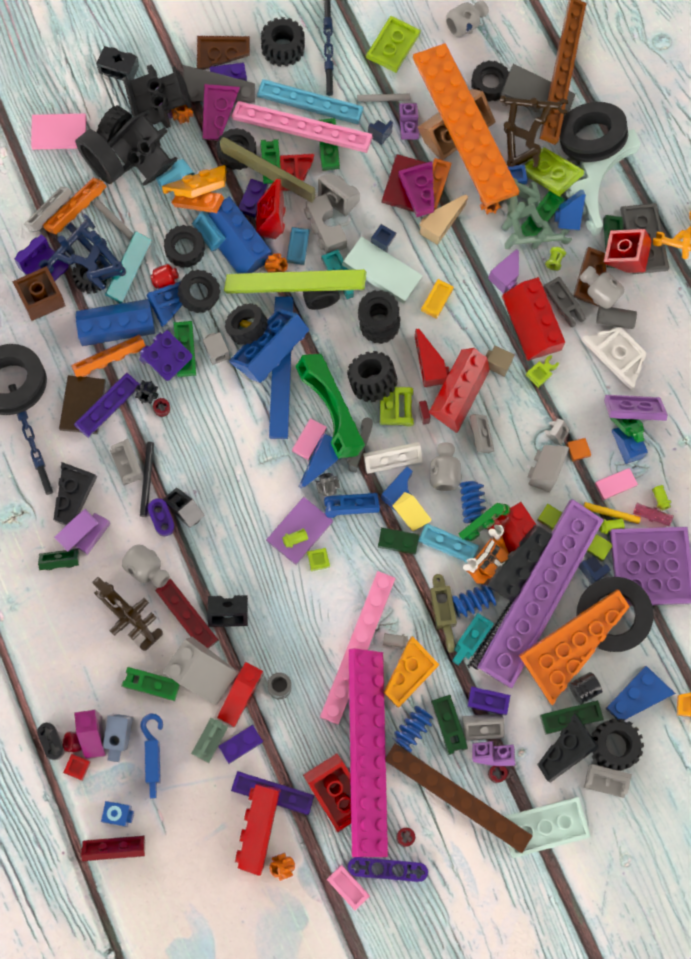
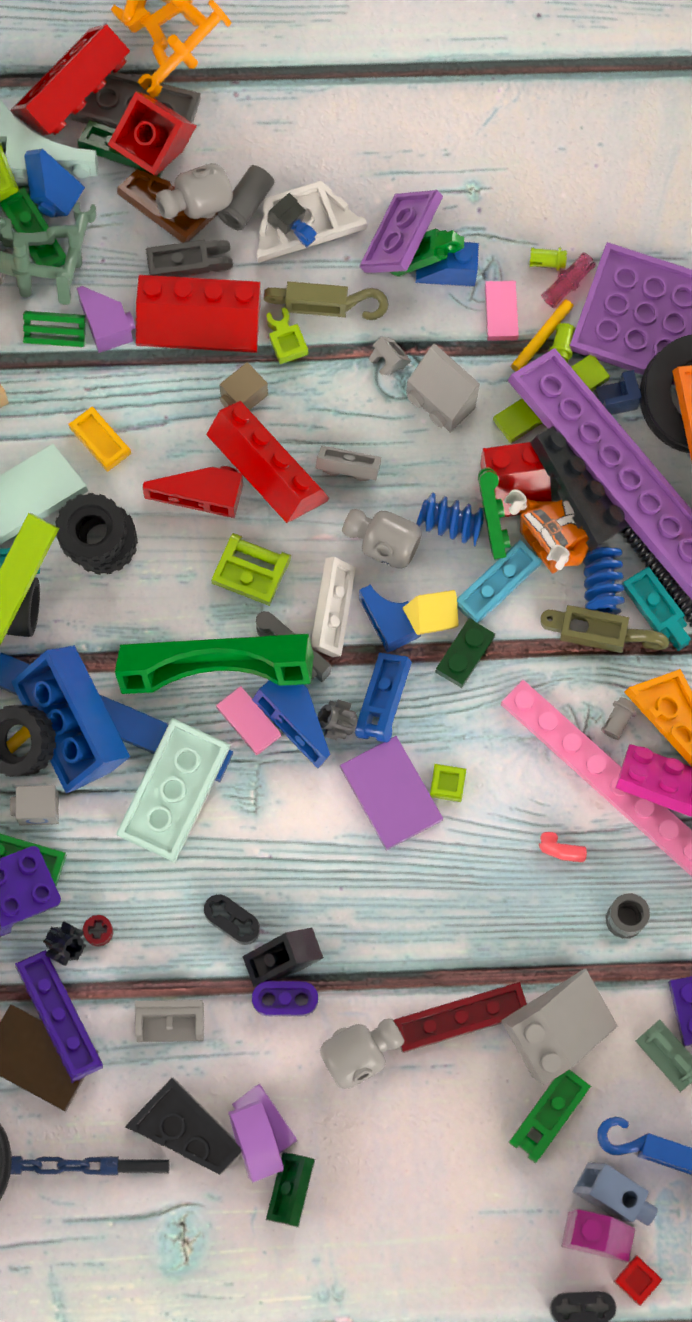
camera: 65 degrees left, 0 degrees up
dark red tile [62,732,82,752] -> none
dark brown piece [92,577,163,651] -> none
black bar [140,442,154,517] -> none
black brick [207,595,248,627] -> none
red slope [217,662,264,727] -> none
lime pin [282,528,308,548] -> none
black tyre [347,351,398,402] -> none
dark red tile [418,400,431,425] -> none
lime bush [545,247,566,271] -> none
orange tile [566,438,591,462] -> none
none -> red slope [10,24,131,136]
none -> green tile [23,311,86,347]
none -> light aqua tile [116,718,231,863]
none -> black beam [204,894,260,945]
none -> olive piece [264,281,389,320]
none -> pearl dark grey piece [268,192,317,247]
none -> coral arm [539,832,587,862]

